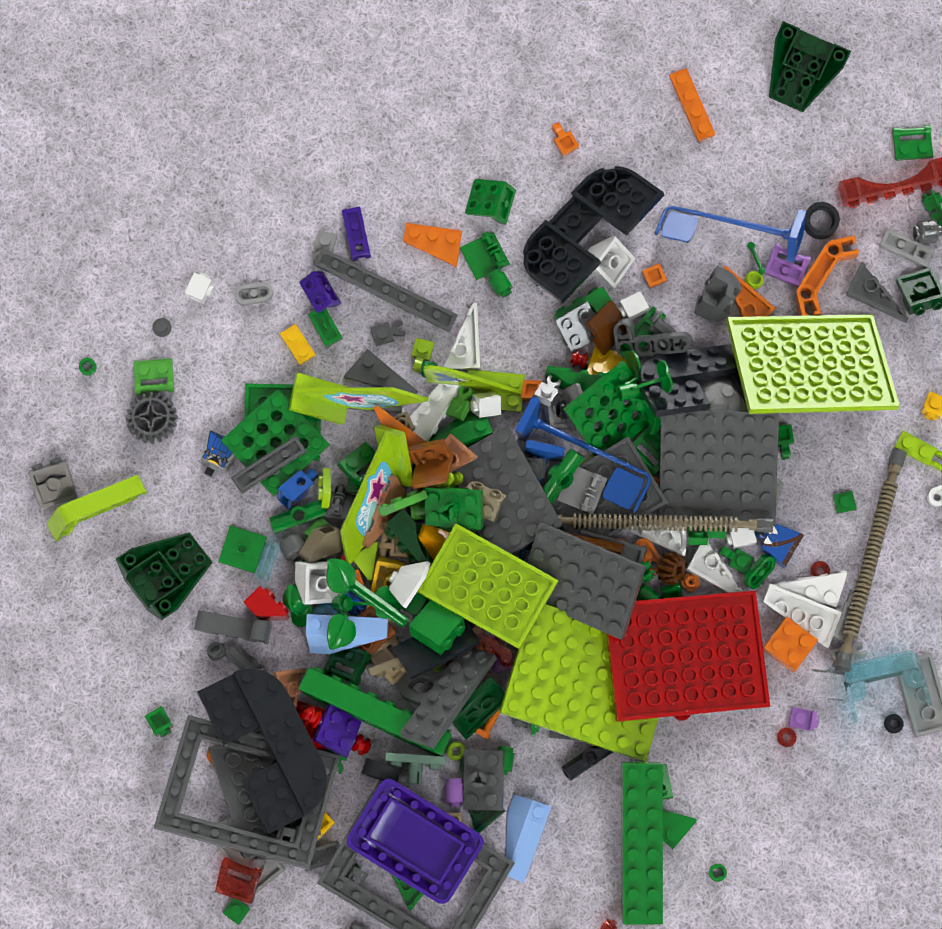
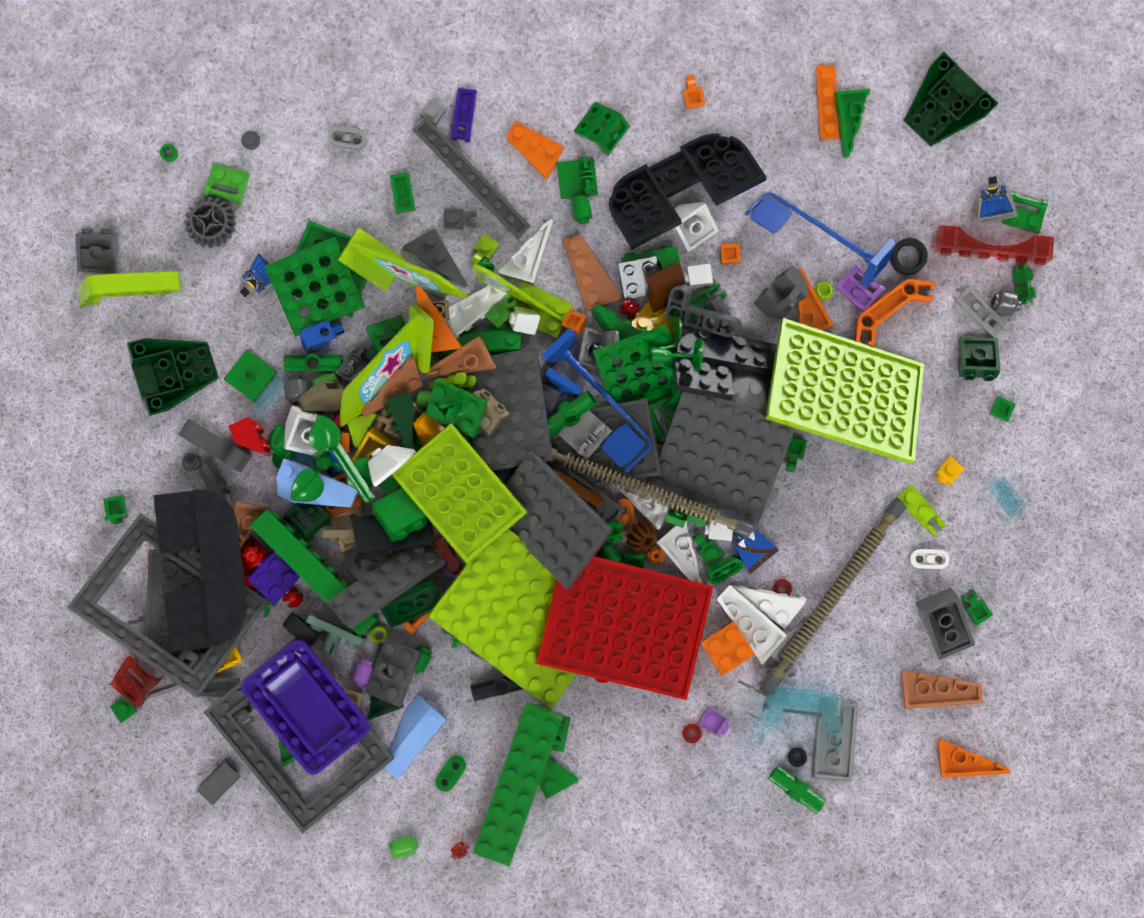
camera: 20 degrees right, 5 degrees up
white brick [185,273,214,304] -> none
dark grey tile [231,436,307,494] -> none
yellow plate [280,324,316,366] -> none
dark purple bracket [299,271,341,313] -> none
lime plate [318,468,331,508] -> none
bright green plate [378,490,428,516] -> none
dark orange bracket [408,439,453,489] -> none
plate [534,375,561,407] -> none
green bush [709,864,727,882] -> none
green hinge [747,242,766,275] -> none
green plate [833,491,857,514] -> none
dark grey wing [846,262,909,323] -> none
none -> green plate [435,755,466,792]
none -> nougat wing [563,234,623,311]
none -> green piece [768,765,826,814]
none -> green wing [834,89,870,158]
none -> torso [978,176,1018,223]

